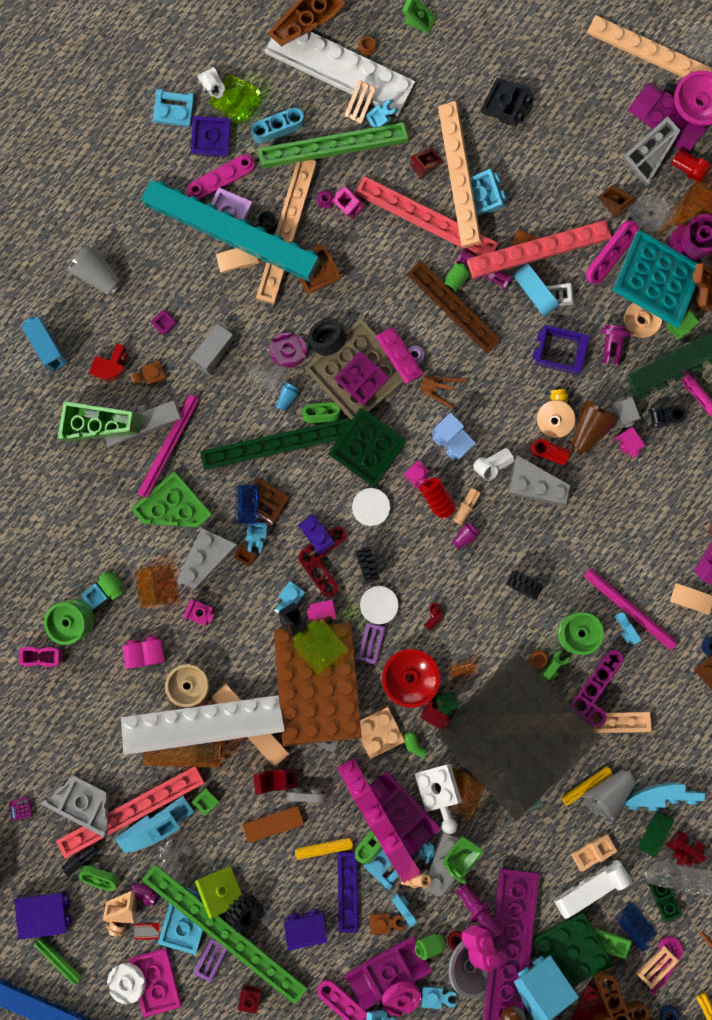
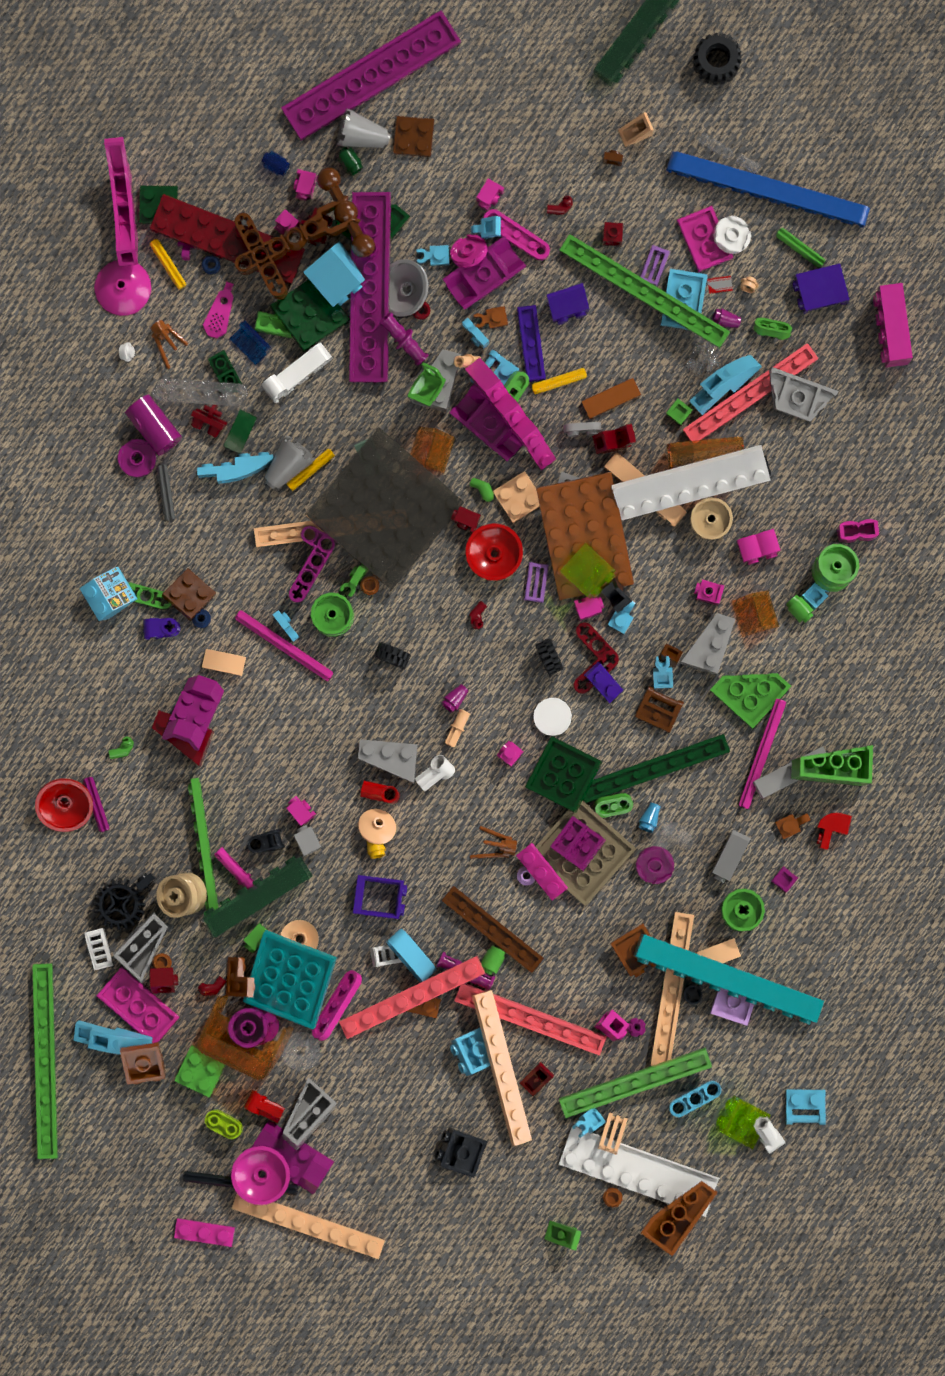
camera: 175 degrees left, 0 degrees up
magenta tile [9,797,33,821] -> none
dark azure brick [21,316,68,372] -> none
black axle [62,844,99,877] -> none
light grey cone [67,242,120,295] -> none
light nougat slope [103,891,137,923] -> none
dark pink plate [187,154,255,200] -> none
dark purple plate [190,116,231,157] -> none
lime plate [195,866,242,919] -> none
black tyre [225,894,264,933] -> none
clear blue panel [234,484,257,525] -> none
black tyre [308,318,346,356] -> none
white tile [360,586,398,624] -> none
white plate [415,764,462,834] -> none
bright green brick [415,934,445,960] -> none
medium azure plate [418,842,435,864] -> none
red piece [419,477,456,519] -> none
light blue brick [432,413,476,461] -> none
dark green slope [435,692,459,714] -> none
clear orange pin [449,660,474,679] -> none
dark pink brick [462,925,500,973] -> none
reddish brown cone [571,400,619,455] -> none
light nougat slope [571,834,617,871] -> none
reddish brown slope [598,185,636,219] -> none
magenta piece [601,324,632,365] -> none
light nougat tile [636,945,679,989] -> none
none -> bright green wheel [721,889,765,932]

